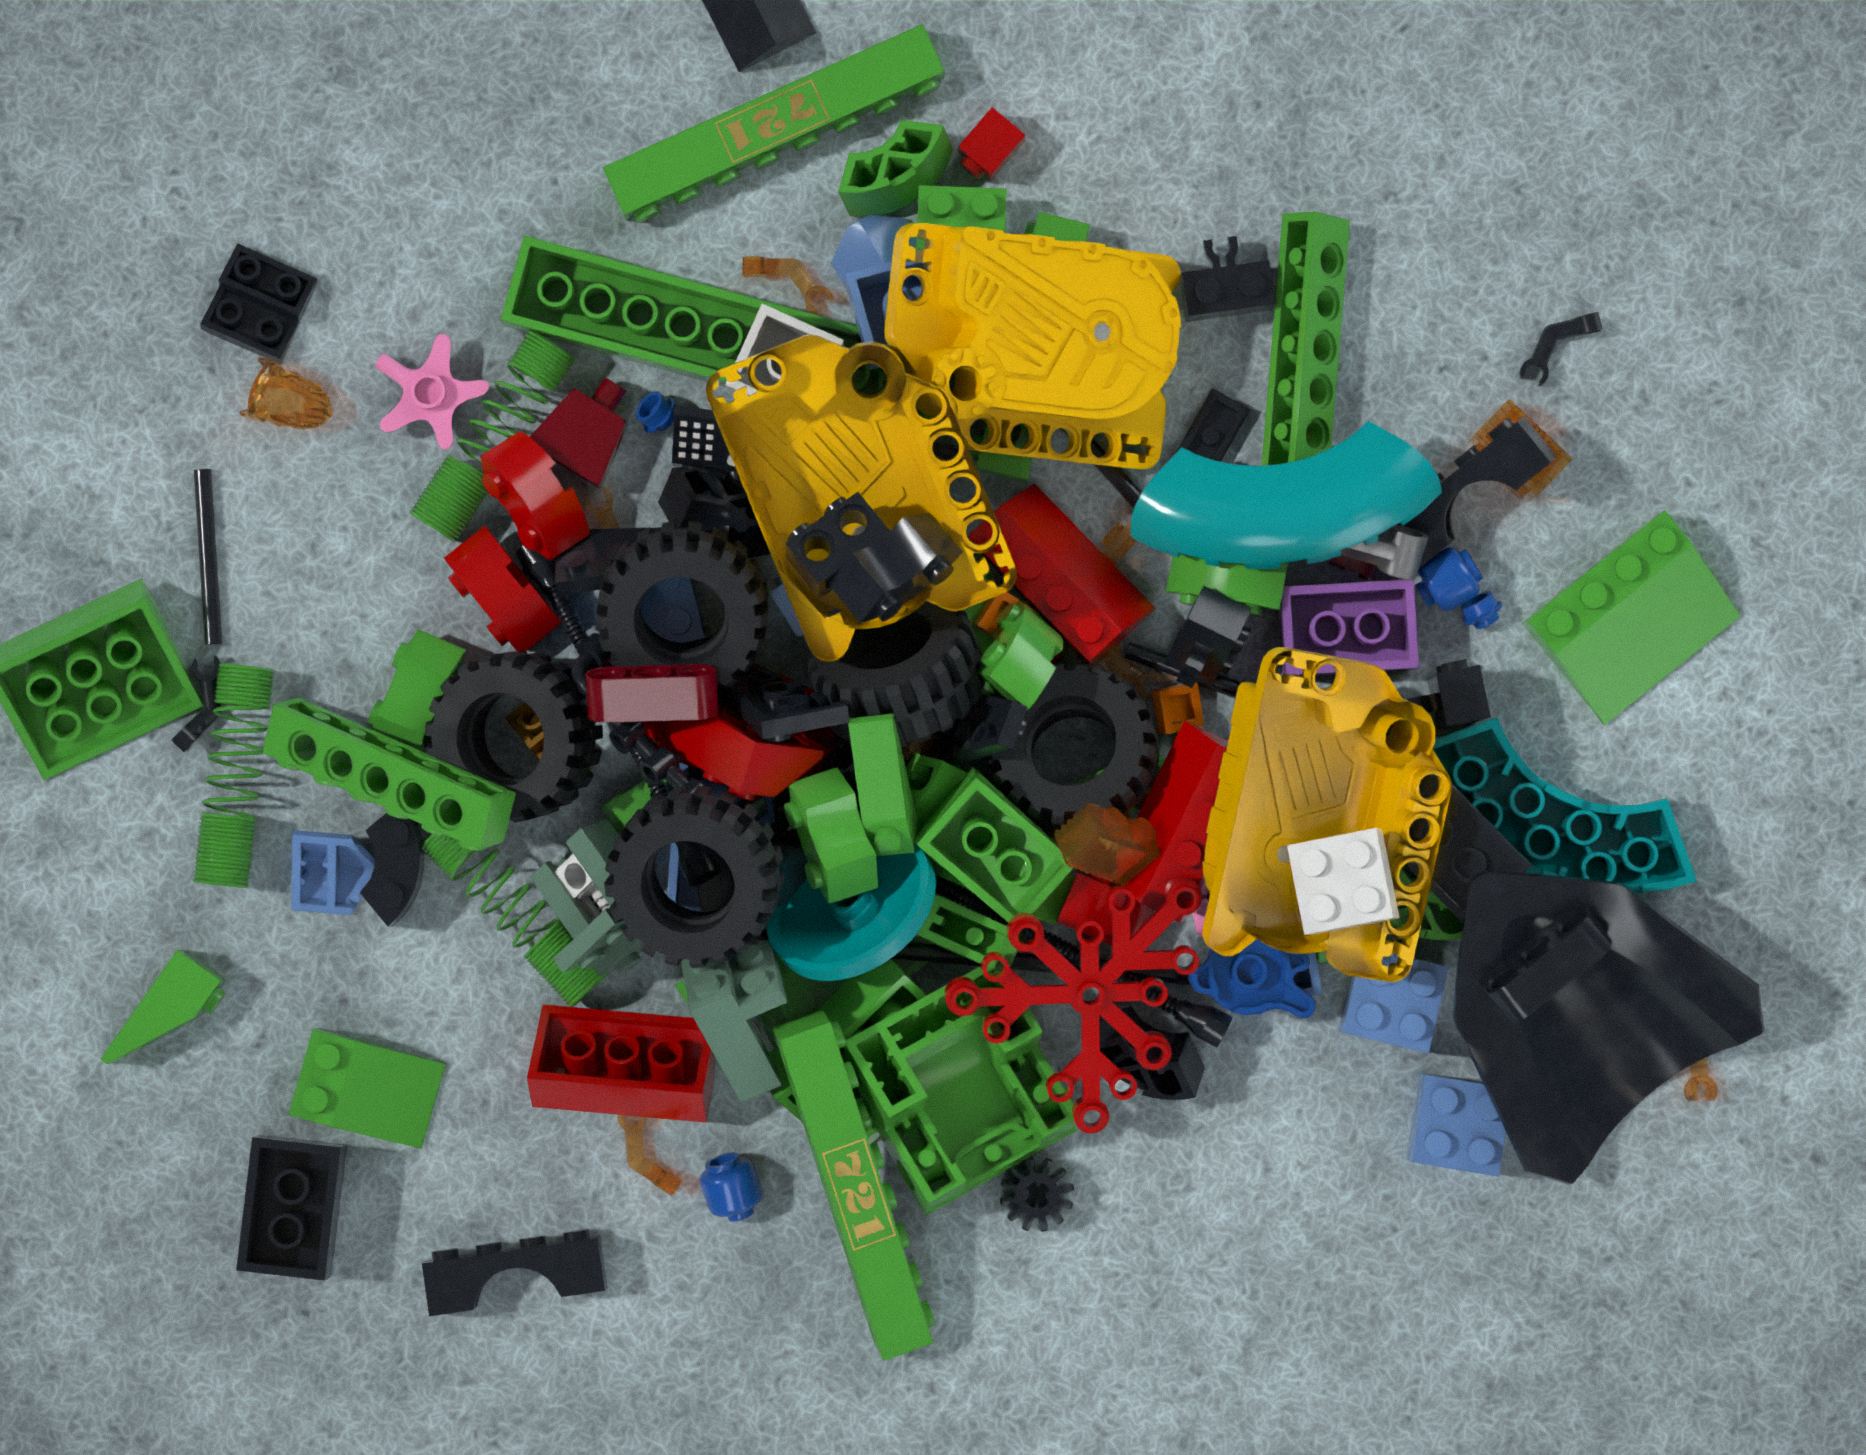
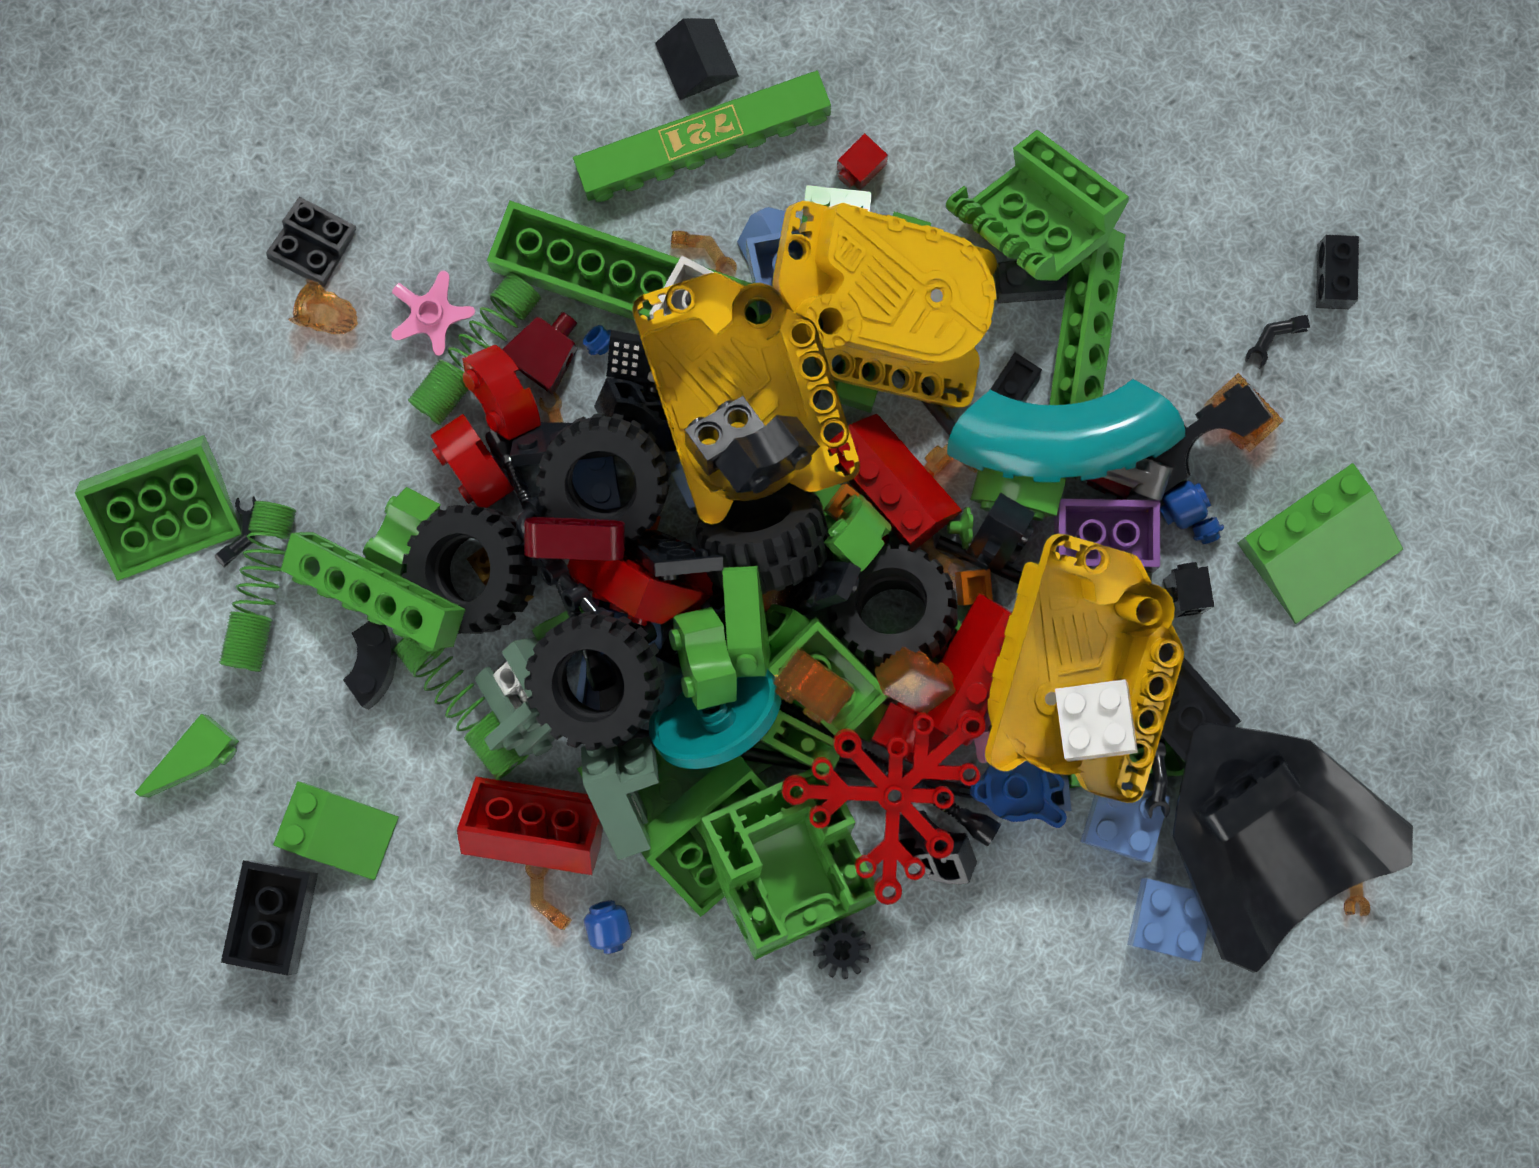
camera: 10 degrees right, 5 degrees down
black bar [193,469,222,645] -> none
medium blue slope [291,830,375,915] -> none
black arch [422,1229,608,1317] -> none
bright green brick [772,1010,936,1361] -> none
bright green brick [838,120,953,217] -> none
teal brick [1432,717,1697,894] -> none
none -> clear orange brick [773,646,855,724]
none -> bright green slope [946,130,1129,281]
none -> bright green plant [947,507,974,549]
none -> black arm [1144,739,1170,818]
none -> black brick [1316,235,1359,310]

